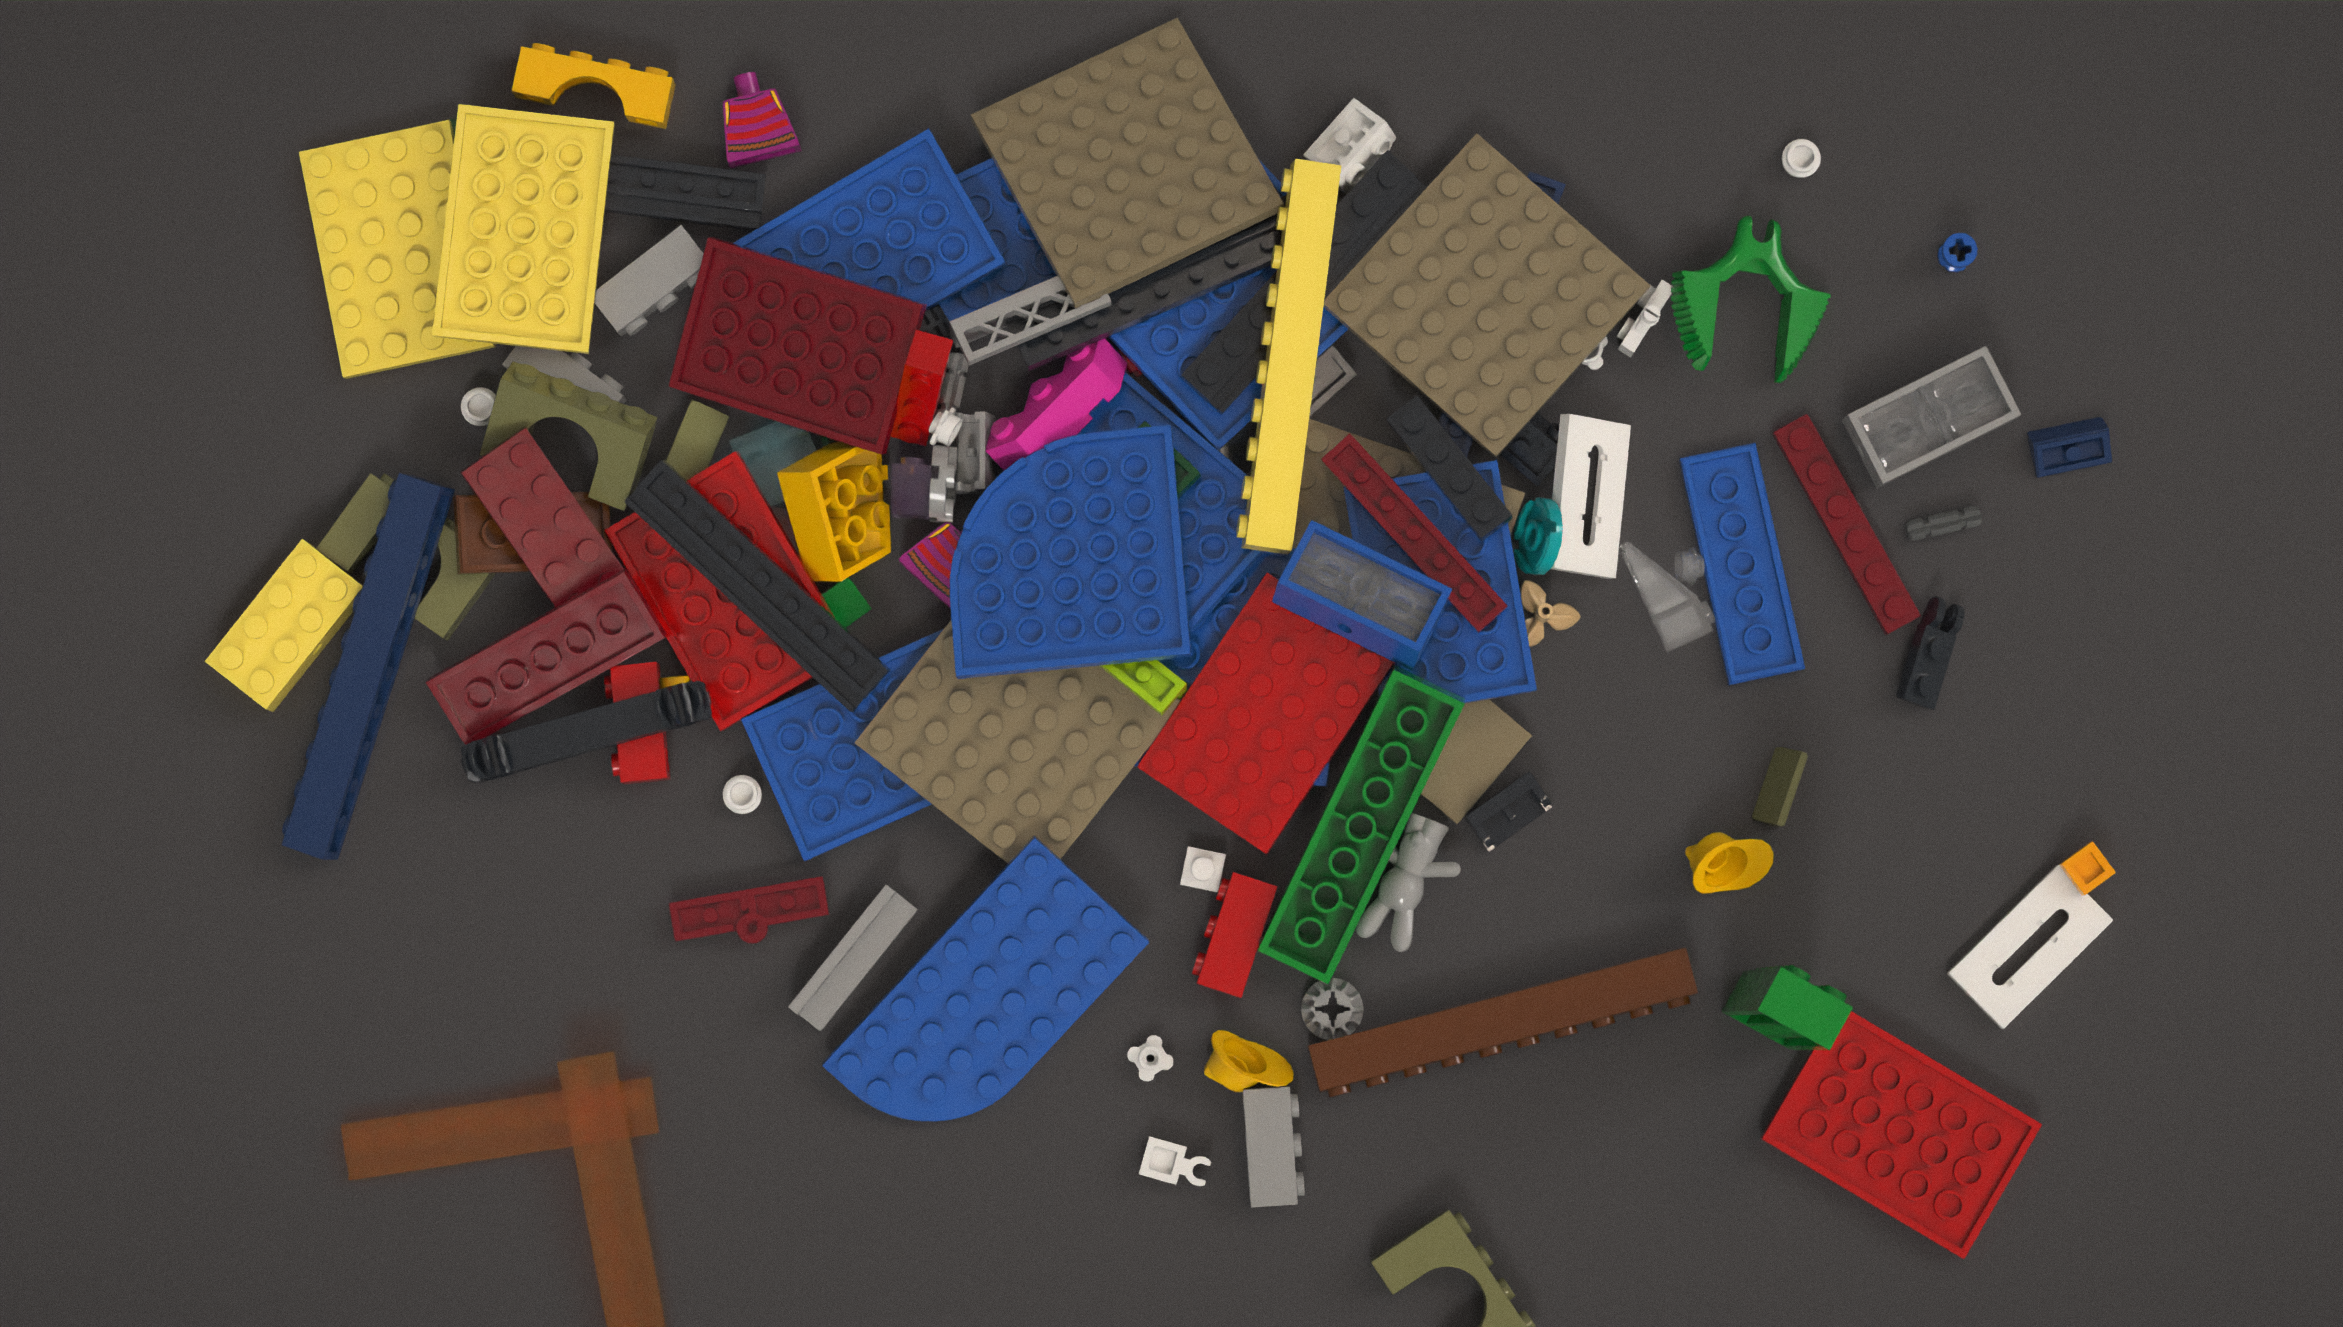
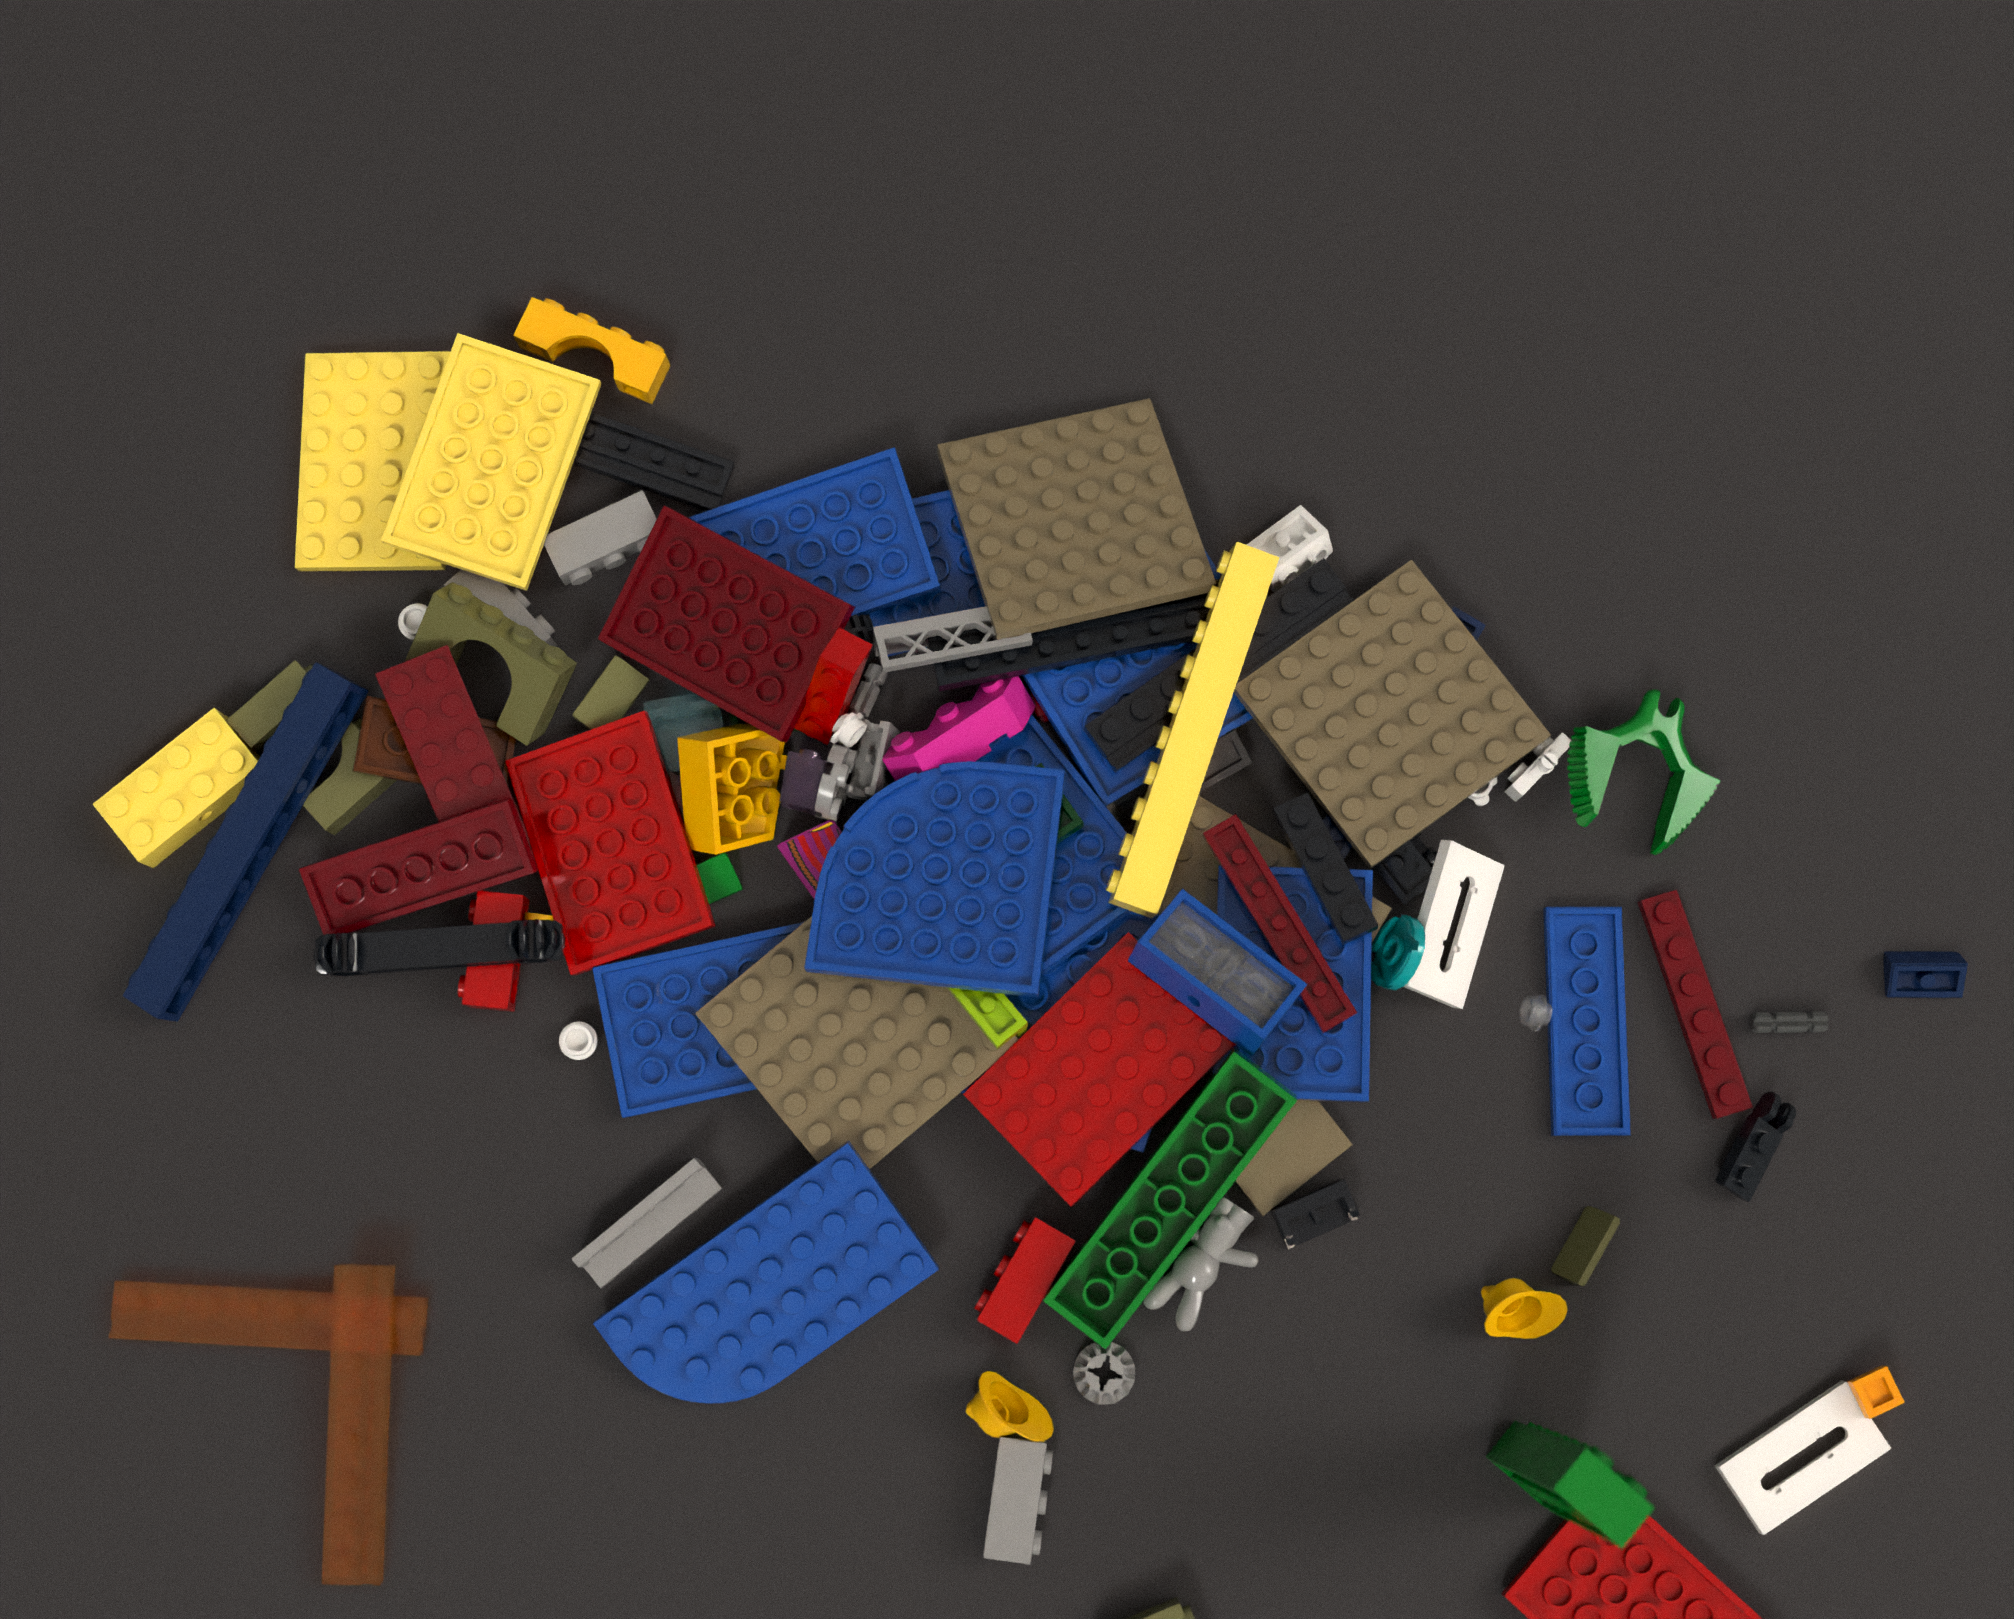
camera: 15 degrees right, 5 degrees down
black plate [624,460,891,712] -> none
dark red hinge [669,876,830,944] -> none
magenta torso [723,72,802,169] -> none
white plate [1127,1035,1173,1081] -> none
white plate [1139,1136,1211,1186] -> none
white plate [1180,846,1226,893] -> none
reddish brown brick [1308,947,1698,1098] -> none
tan plant [1520,580,1581,647] -> none
clear slope [1619,541,1715,653] -> none
white plate [1782,139,1821,178] -> none
clear brick [1842,346,2021,488] -> none
blue bush [1937,233,1978,273] -> none

